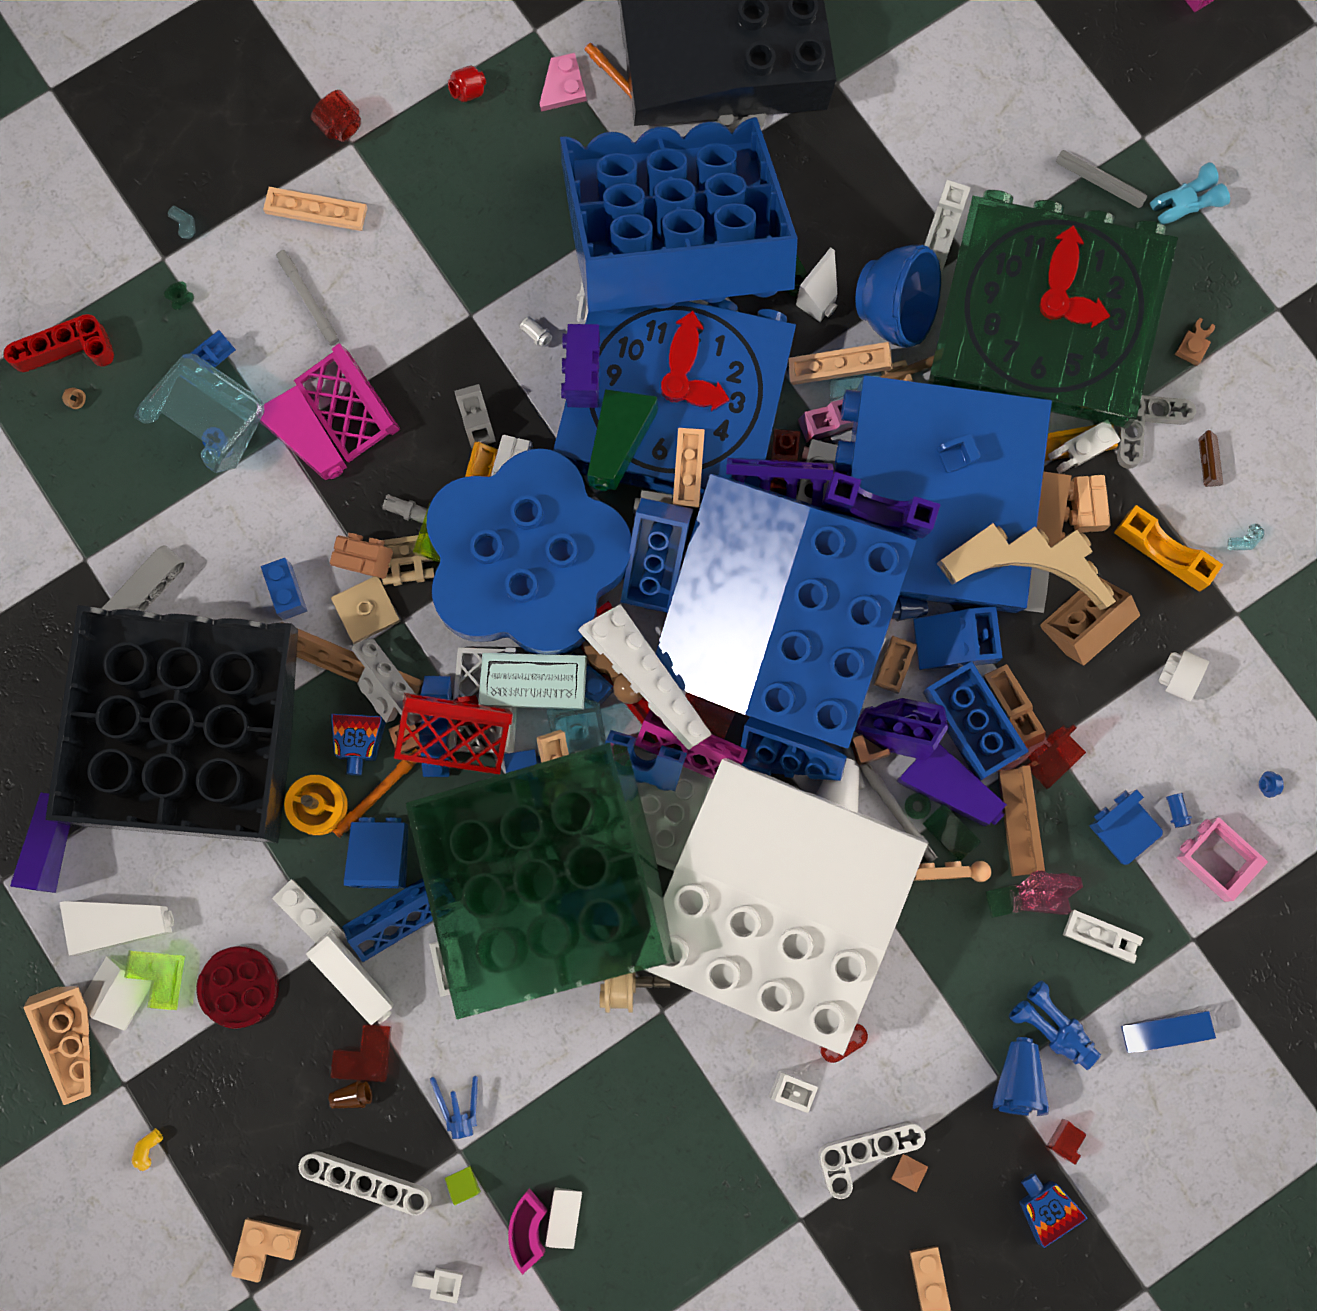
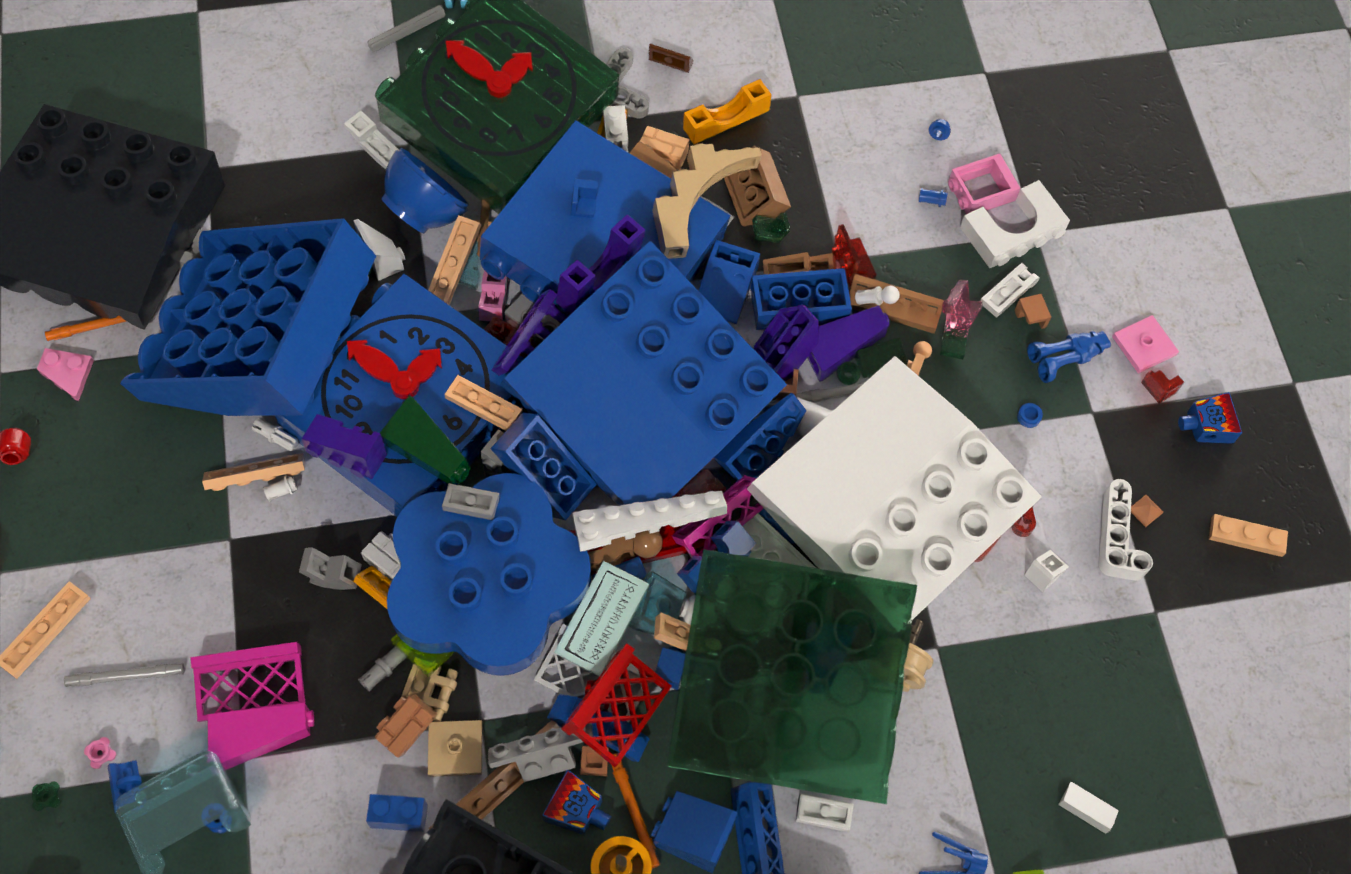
camera: 70 degrees left, 15 degrees down
dark pink brick [508,1188,548,1275] -> none
blue cone [993,1037,1049,1116] -> none
blue bracket [1089,789,1163,865] -> none
blue slope [1121,1010,1216,1053] -> none
white piece [1158,650,1209,702] -> none
nougat plate [1175,318,1215,366] -> none
clear light blue arm [1228,523,1264,550] -> none
none -> bright pink plate [84,737,116,769]
none -> light nougat plate [202,453,305,491]
none -> light grey plate [442,483,500,520]
none -> clear green bracket [752,212,790,243]
none -> white pin [855,286,900,305]
none -> white arch [960,180,1070,268]
none -> nougat panel [1014,294,1051,329]
none -> blue tile [1017,403,1043,428]
none -> bright pink plate [1112,315,1179,373]

